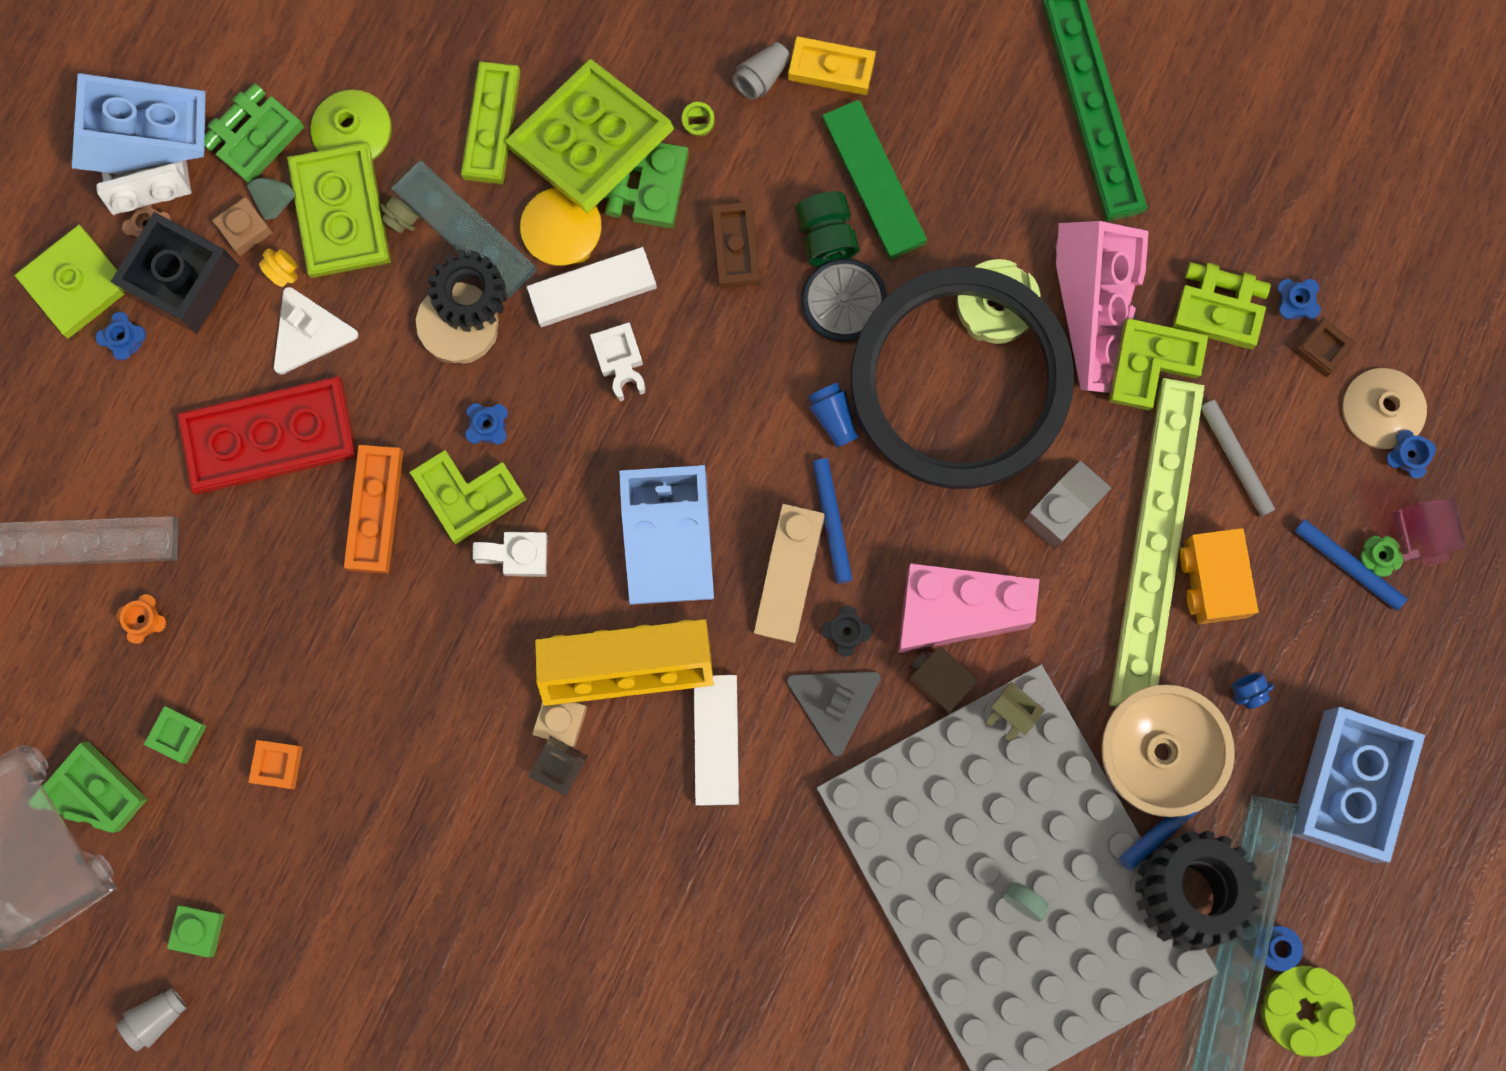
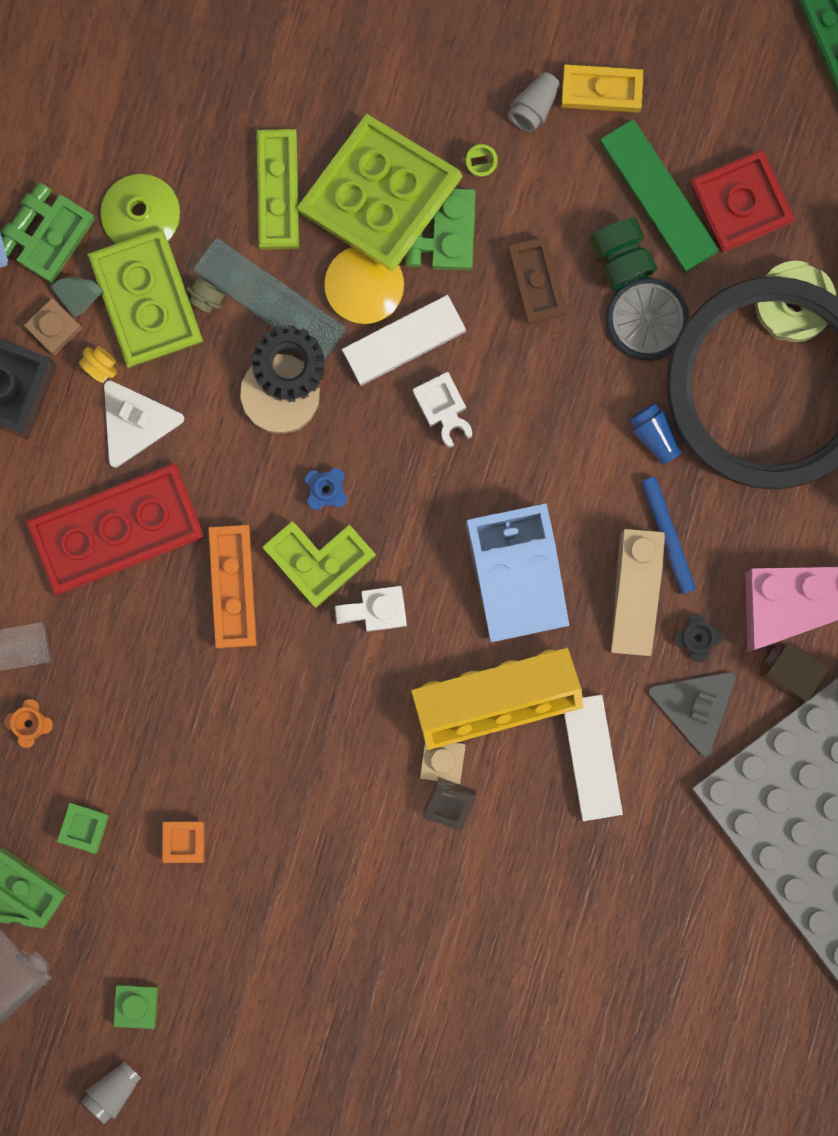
camera: 20 degrees left, 5 degrees up
none -> red plate [689,149,795,254]

